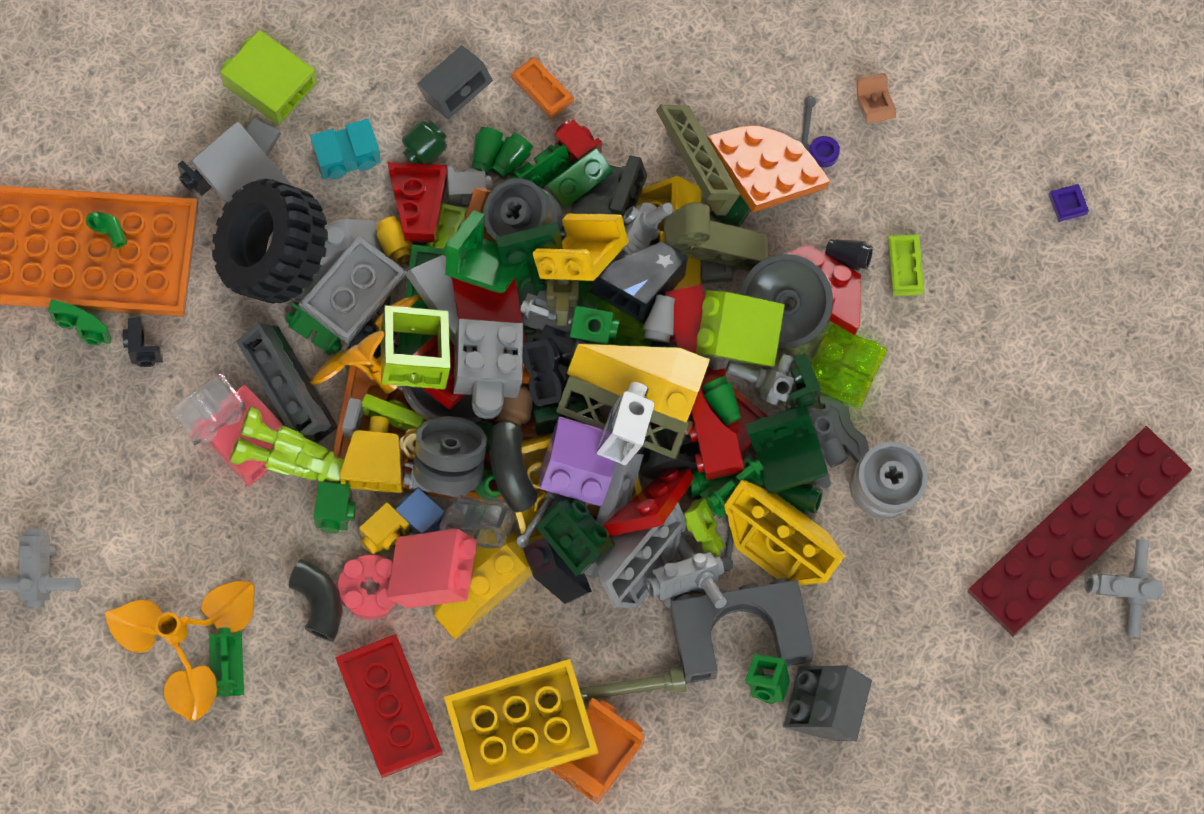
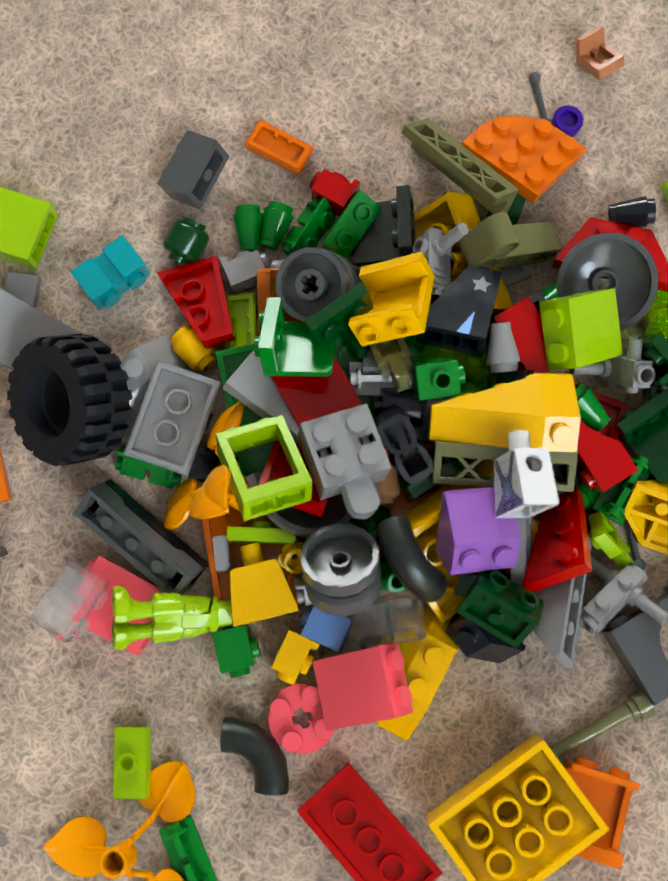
camera: 20 degrees left, 10 degrees up
light grey hinge [517,491,558,548] -> none
none -> lime plate [113,726,151,799]

